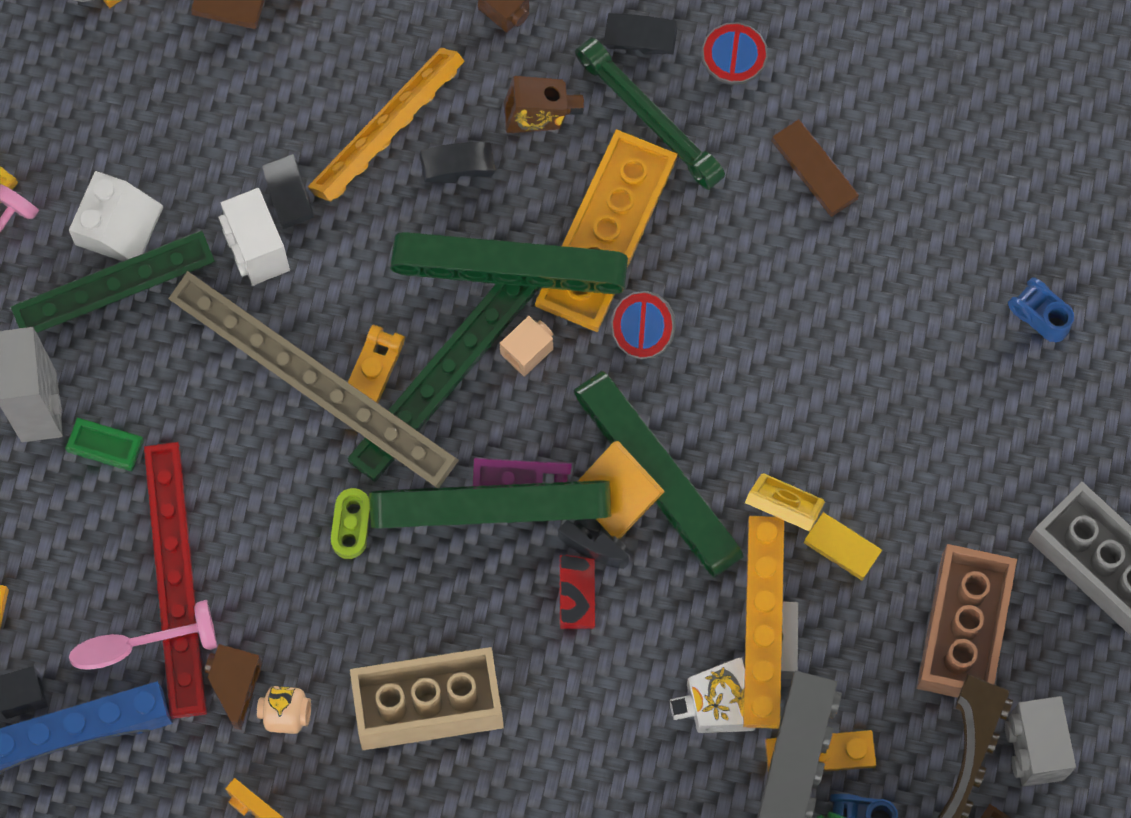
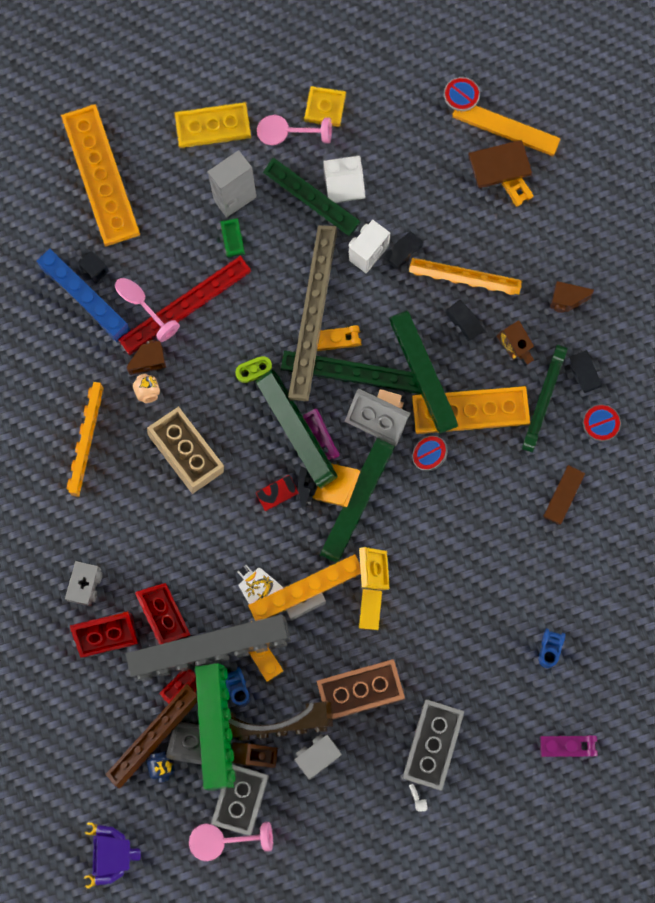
camera: 65 degrees right, 5 degrees up
none -> light grey tile [345,389,410,446]

